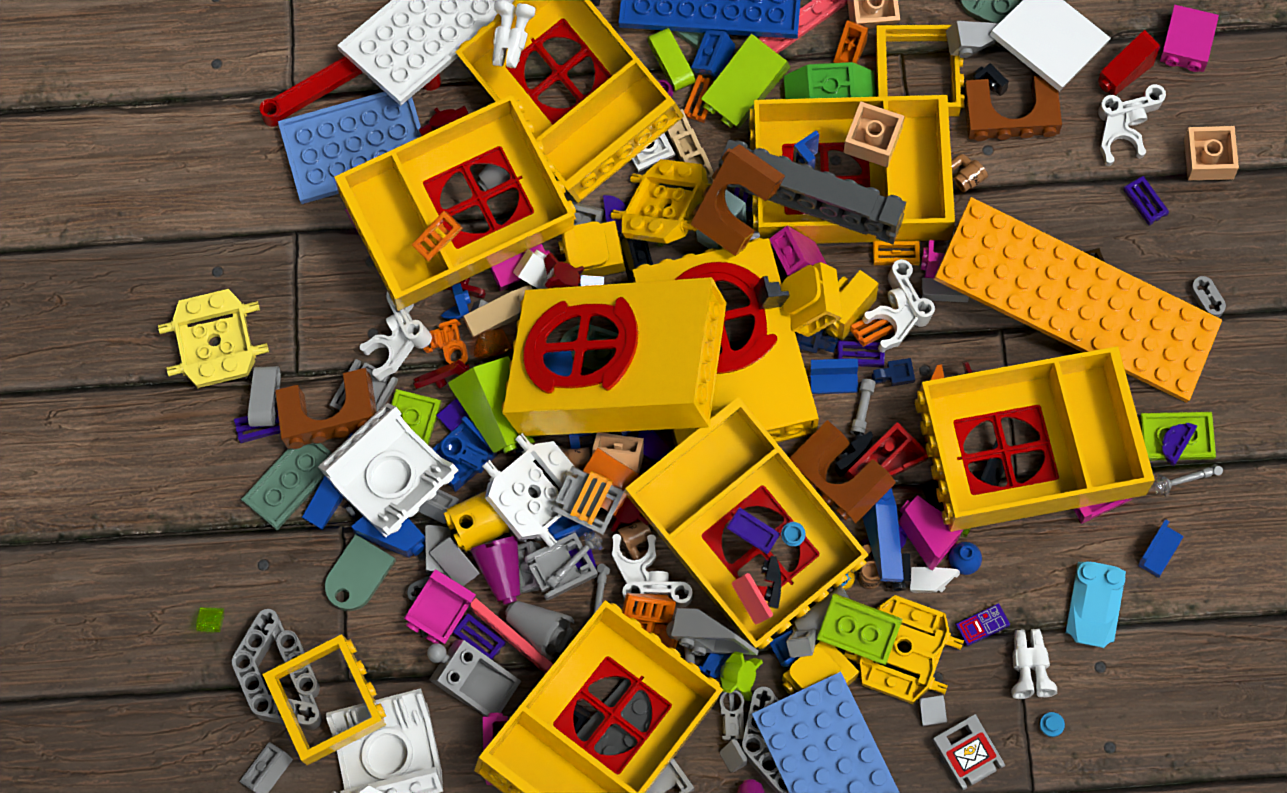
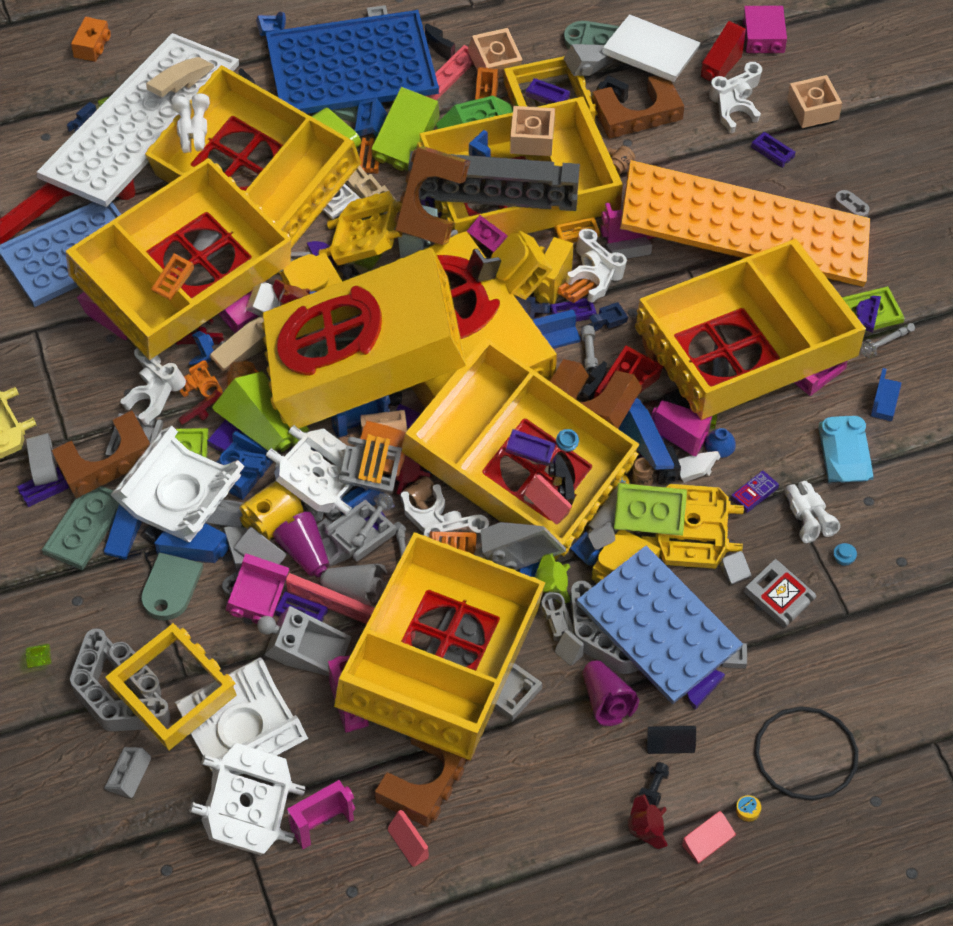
camera: 20 degrees left, 15 degrees down
none -> dark purple tile [525,78,570,104]

